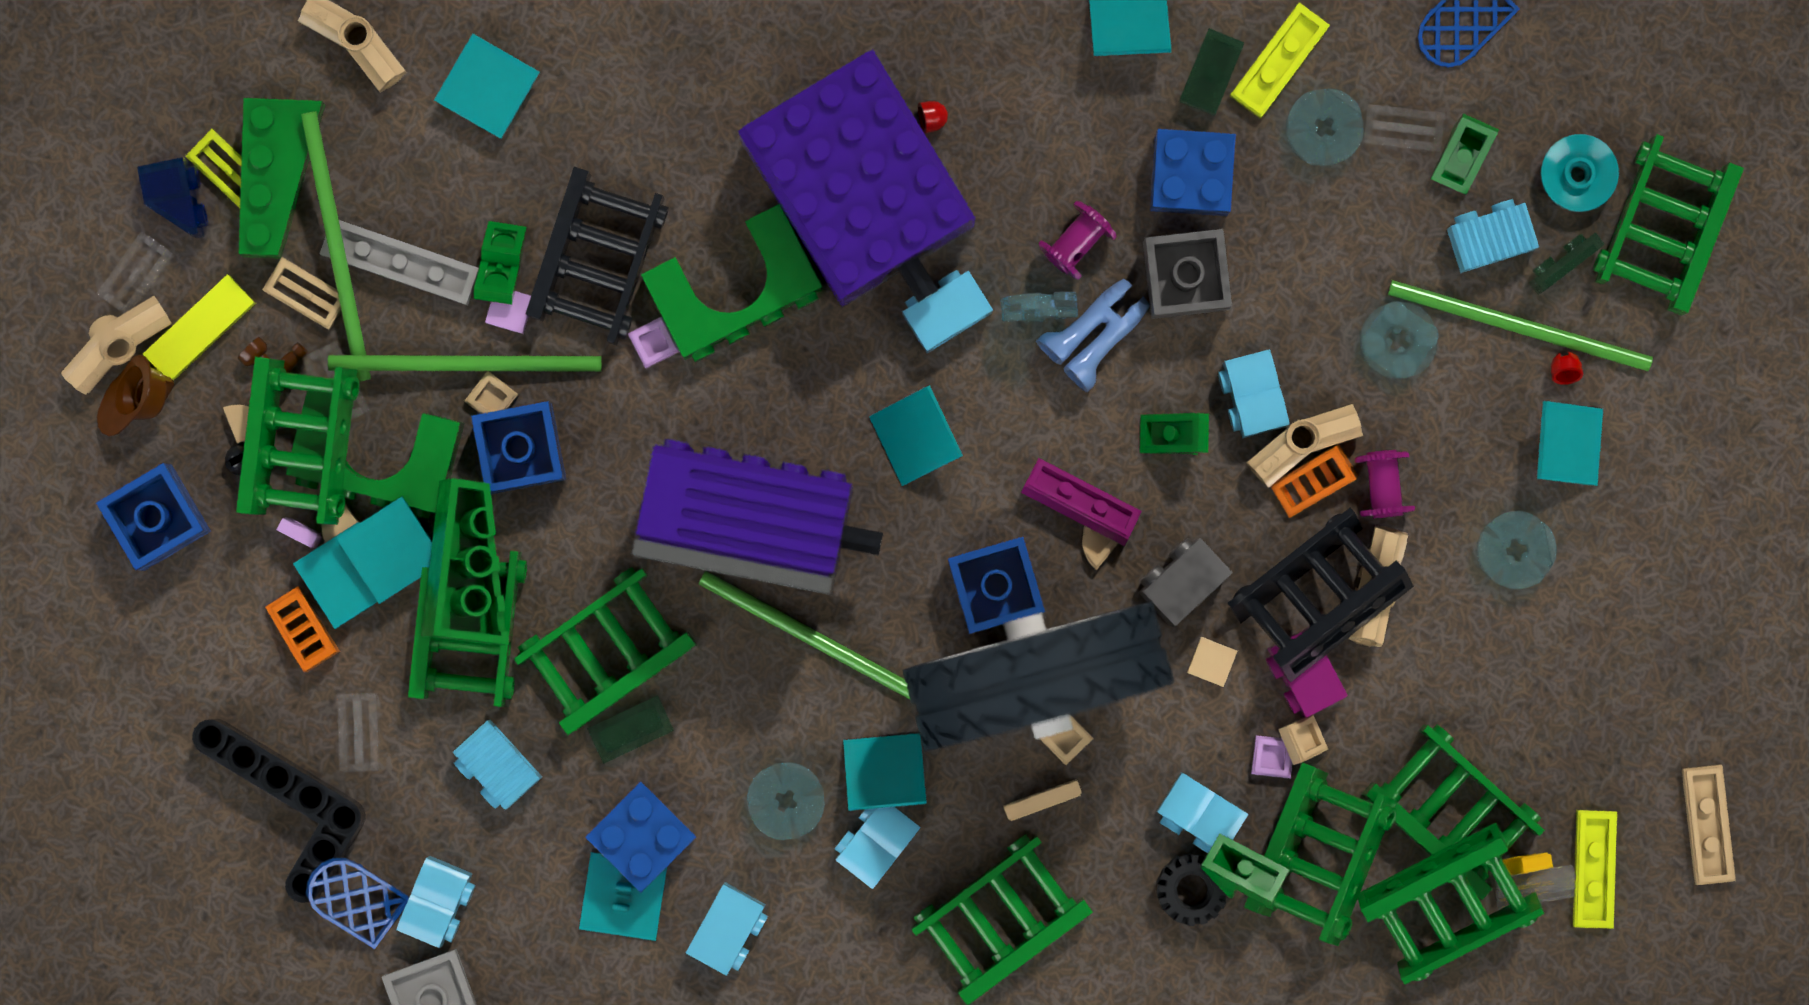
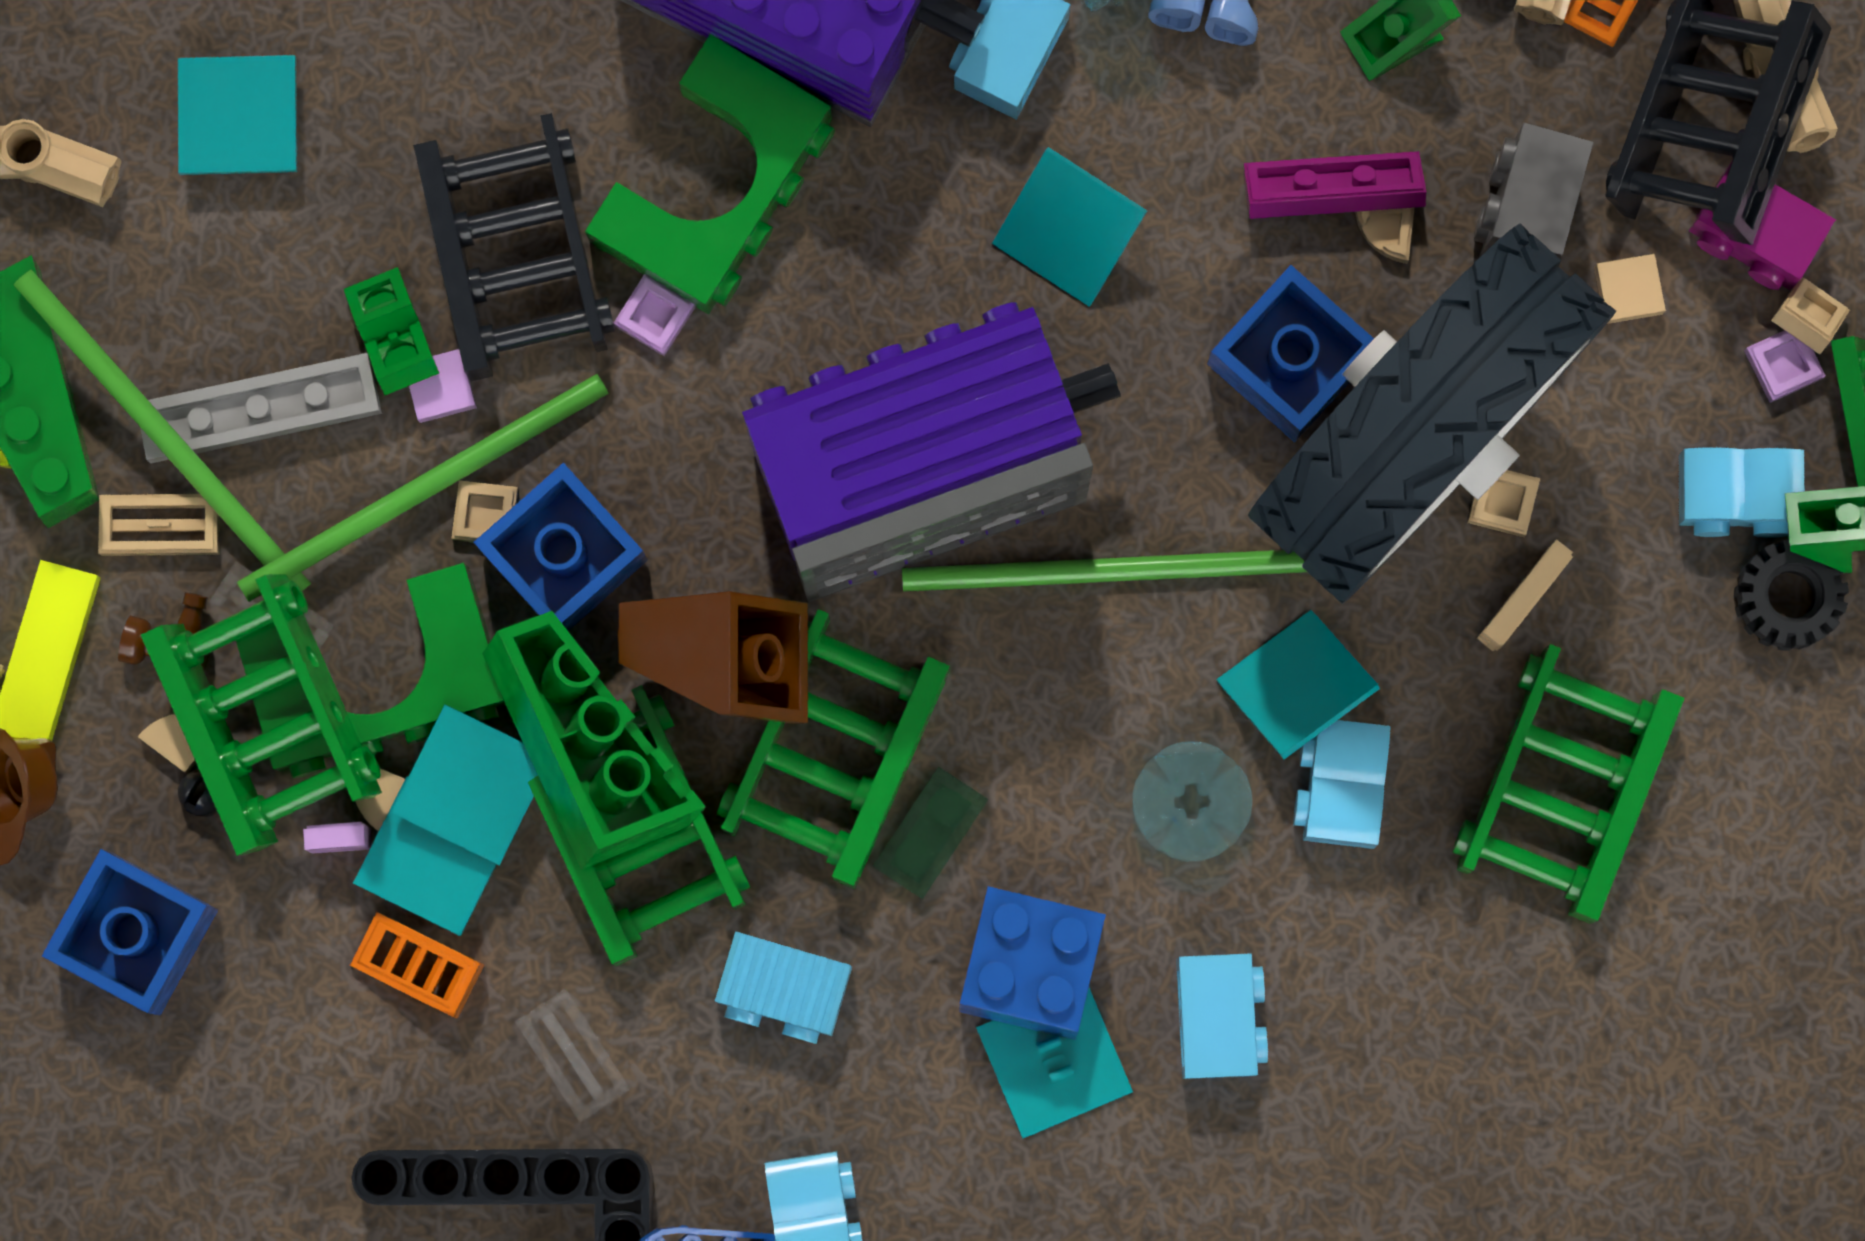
camera: 30 degrees left, 5 degrees down
none -> reddish brown slope [618,591,808,724]

